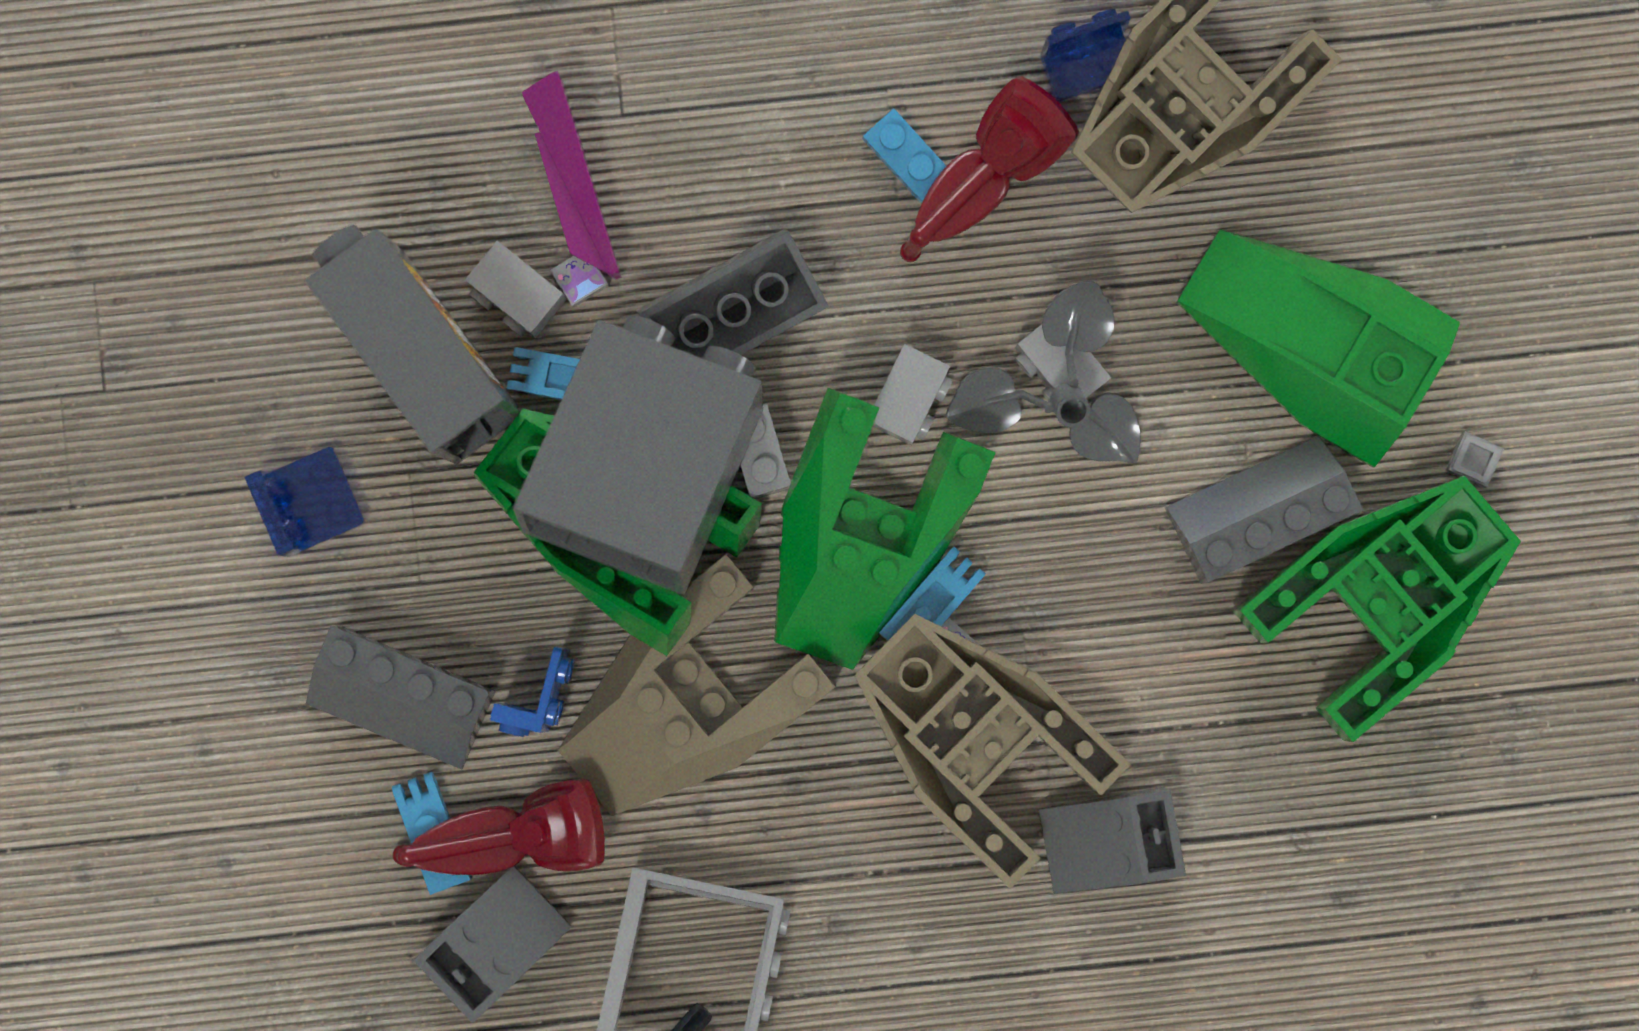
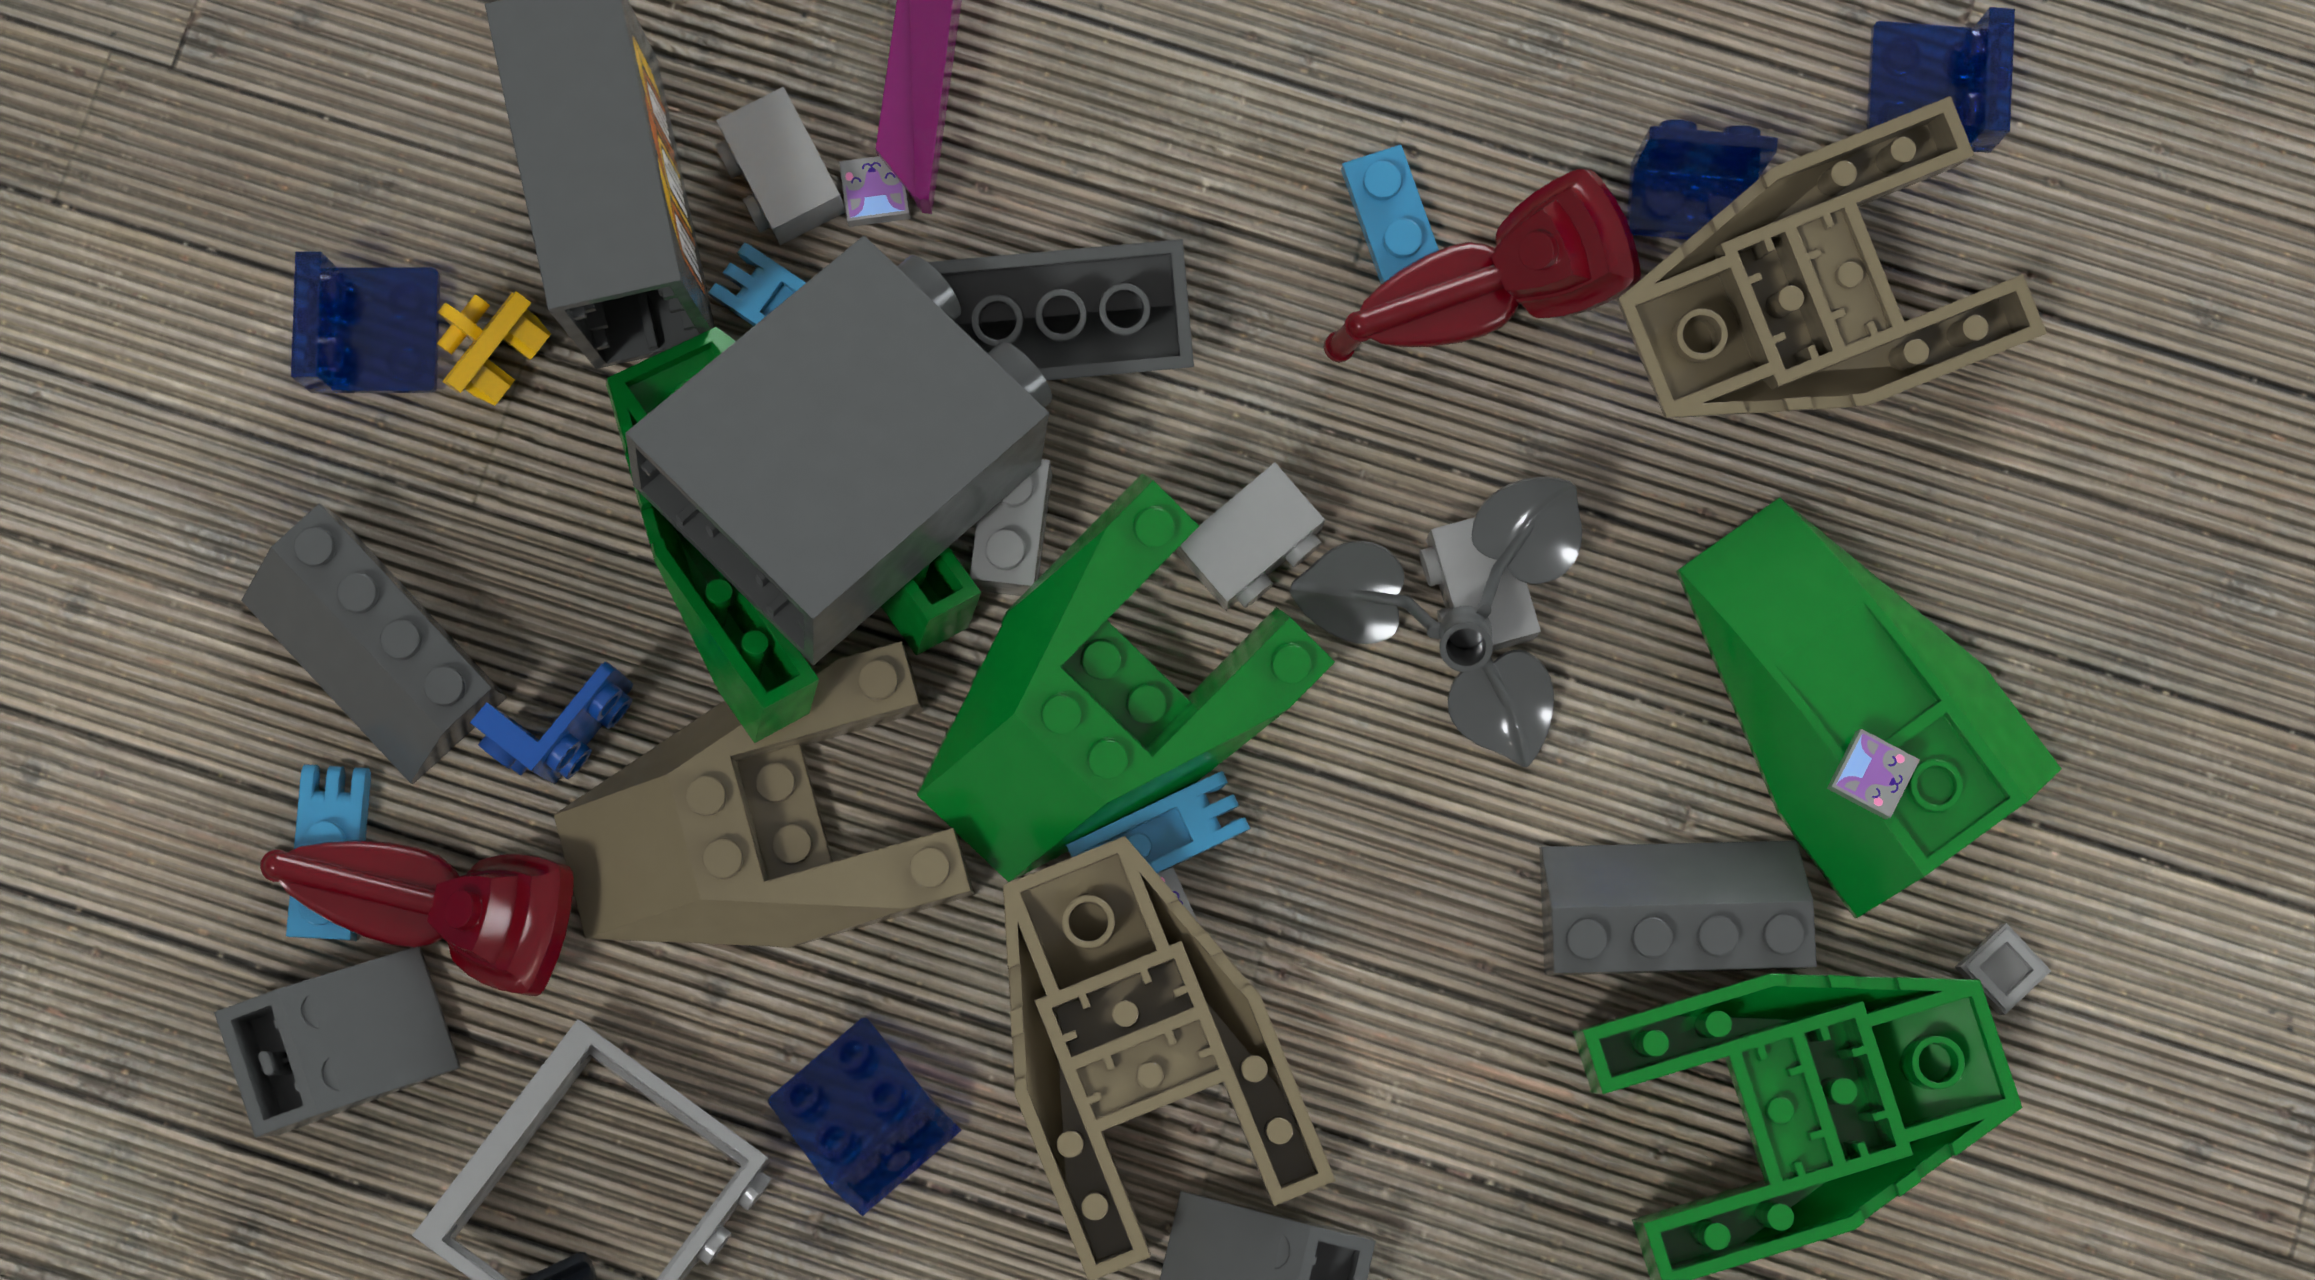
camera: 20 degrees right, 5 degrees down
none -> yellow hips [436,291,551,406]
none -> clear blue bracket [768,1018,962,1216]
none -> tile [1827,729,1920,819]

